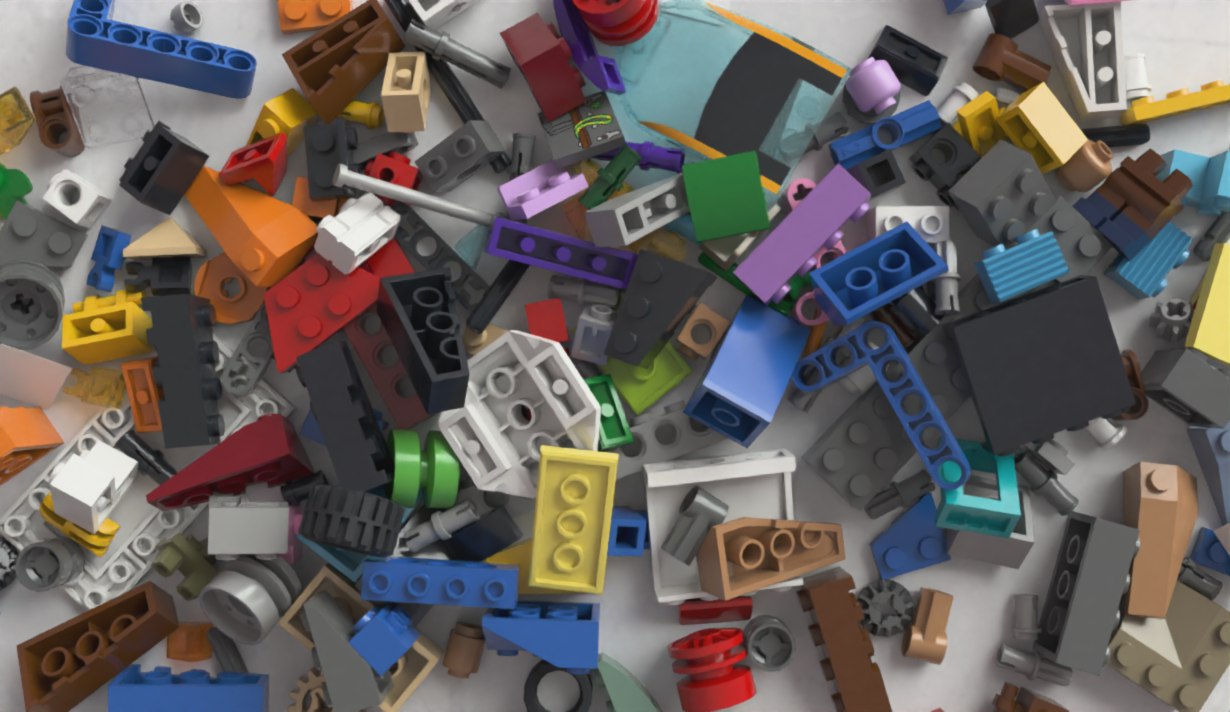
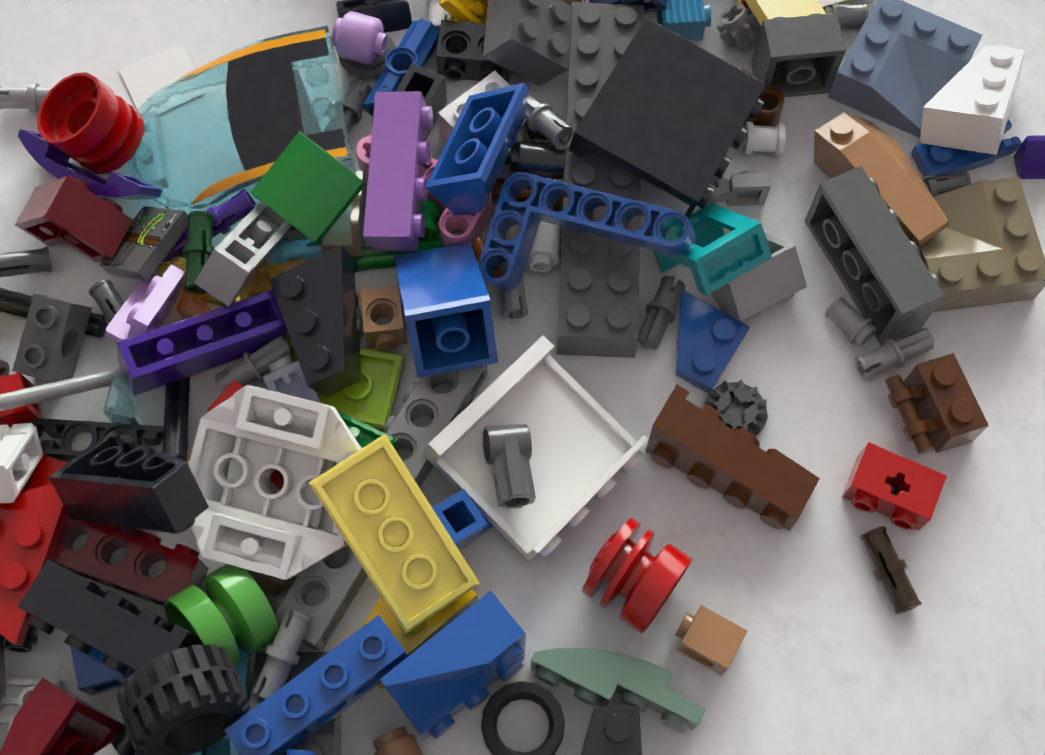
camera: 40 degrees left, 20 degrees down
black slope [442,505,524,562] -> none
red slope [678,596,753,625] -> none
medium nougat wedge [696,517,846,601] -> none
dark grey wheel [743,615,796,672] -> none
medium nougat piece [901,587,954,665] -> none
dark azure brick [974,229,1070,304] -> none
dark grey pin [1014,450,1079,516] -> none

